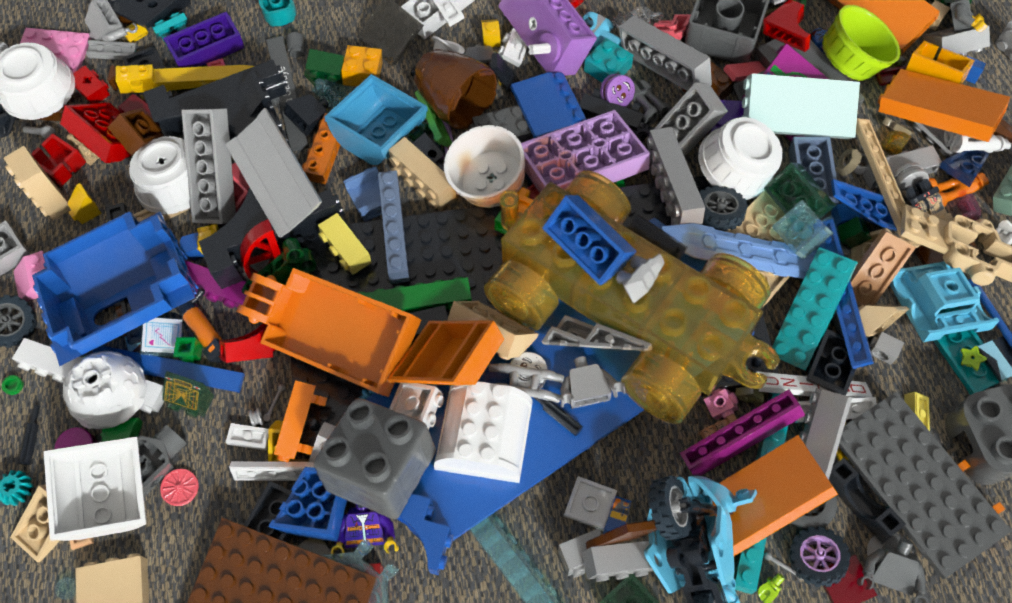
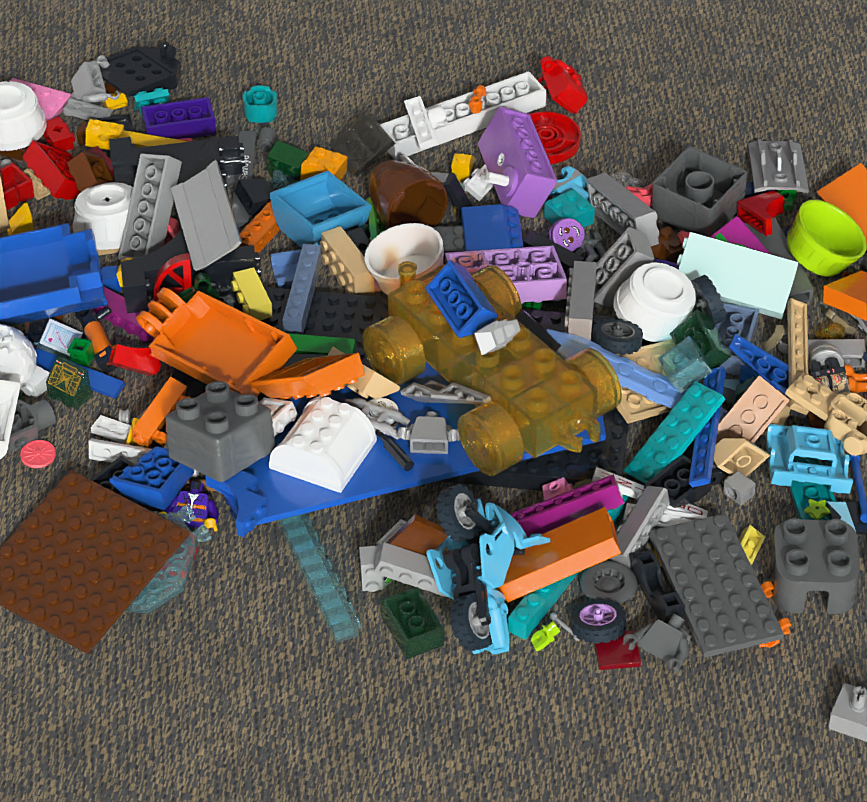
camera: 15 degrees right, 20 degrees down
none -> black wheel [691,274,726,326]

